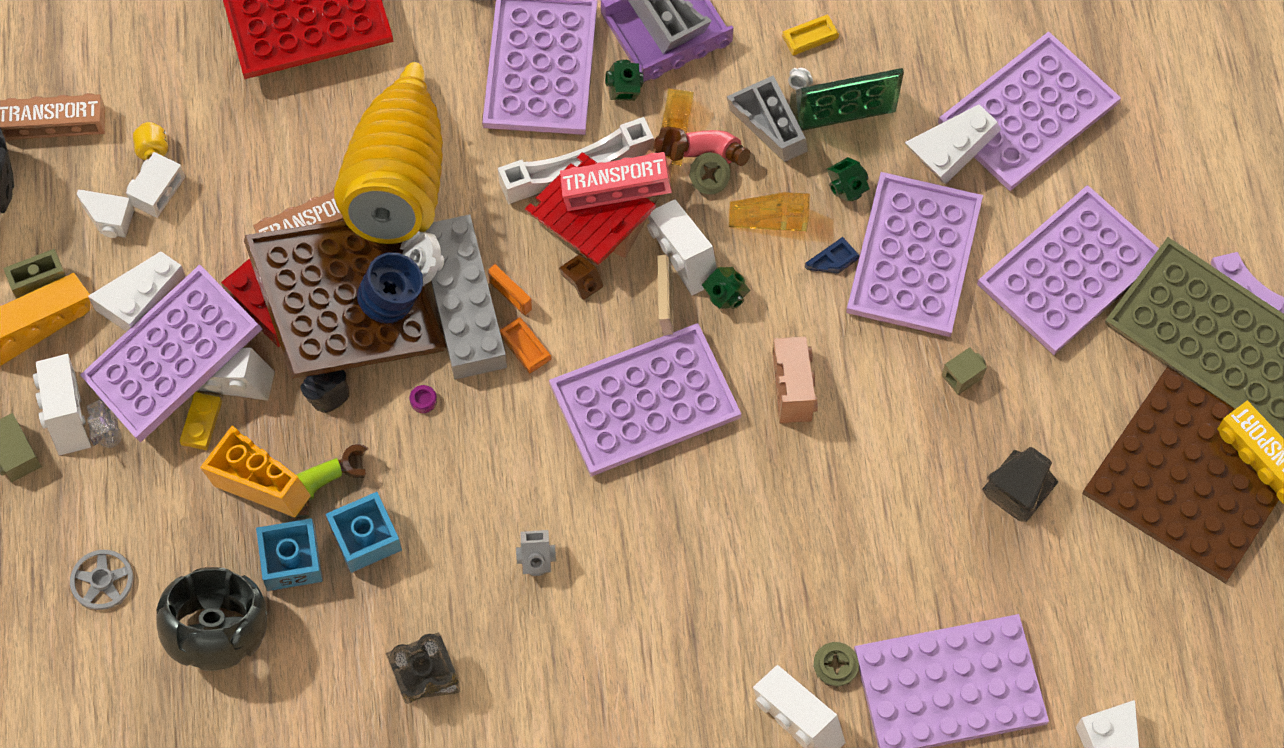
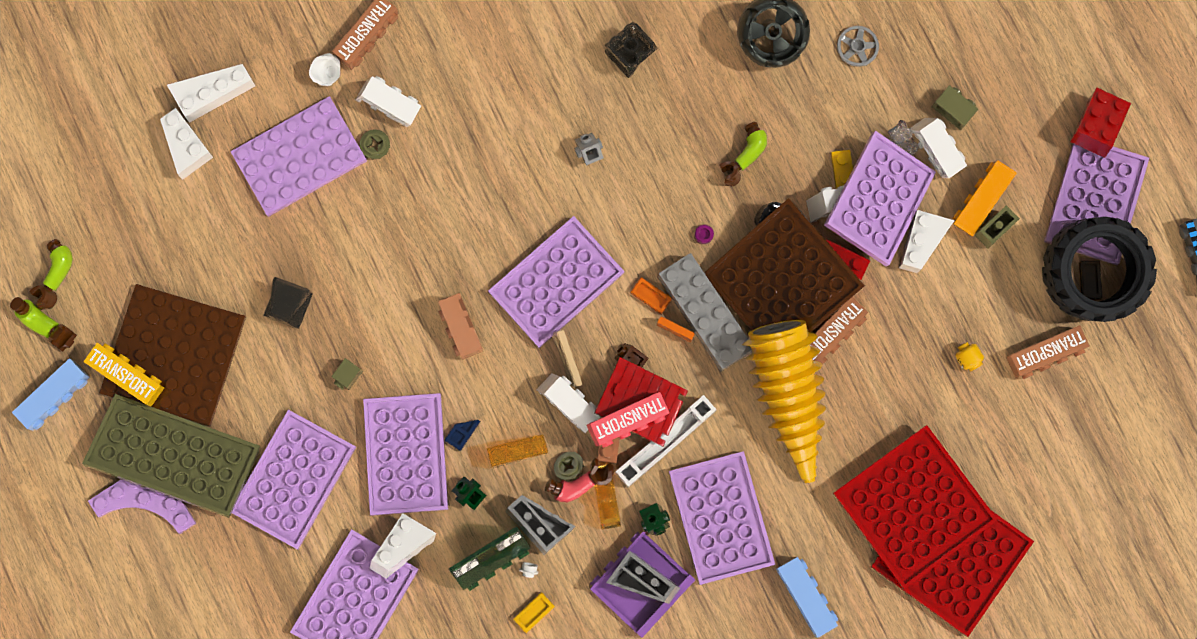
camera: 160 degrees right, 15 degrees up
white slope [77,190,134,238] -> none
white brick [126,152,185,218] -> none
light orange wedge [200,425,311,517] -> none
dark azure brick [256,518,323,591] -> none
dark azure brick [326,492,402,573] -> none
dark blue wheel [357,252,423,323] -> none
white plate [400,231,444,286] -> none
dark green brick [702,266,750,309] -> none

